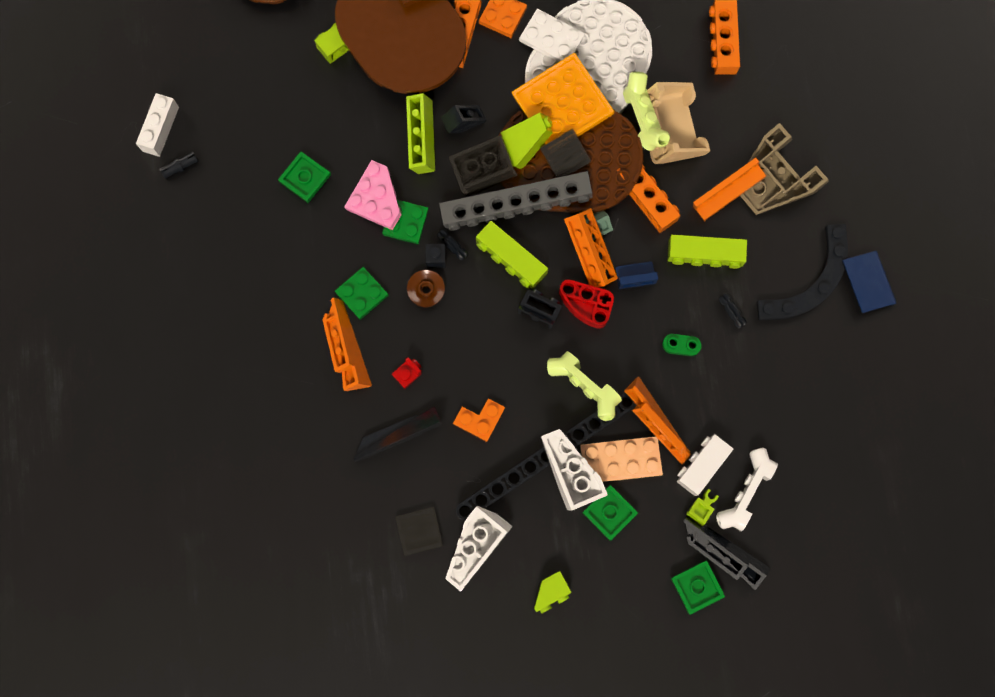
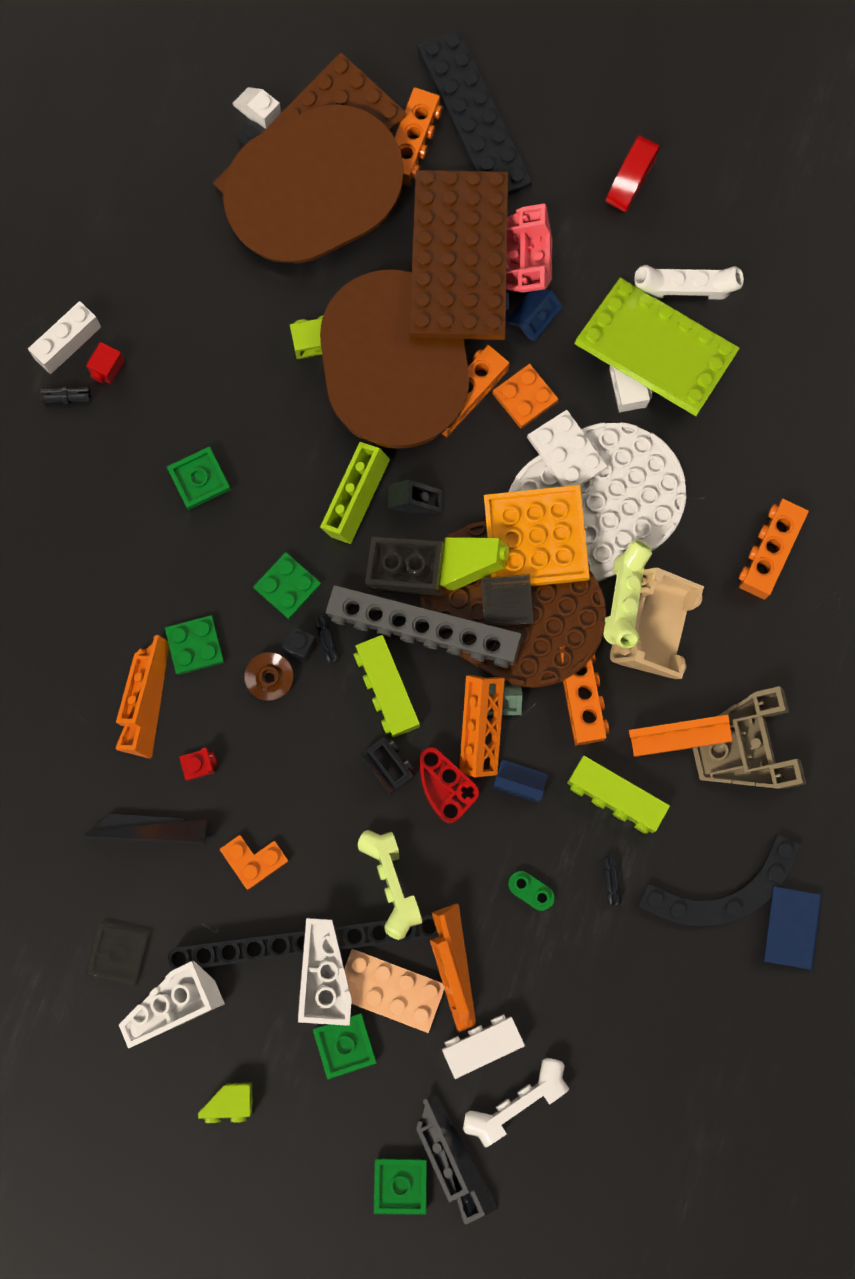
camera: 25 degrees right, 0 degrees up
bright pink plate [344,160,402,230] -> none
lime plate [686,489,719,526] -> none
none -> red brick [86,342,125,384]

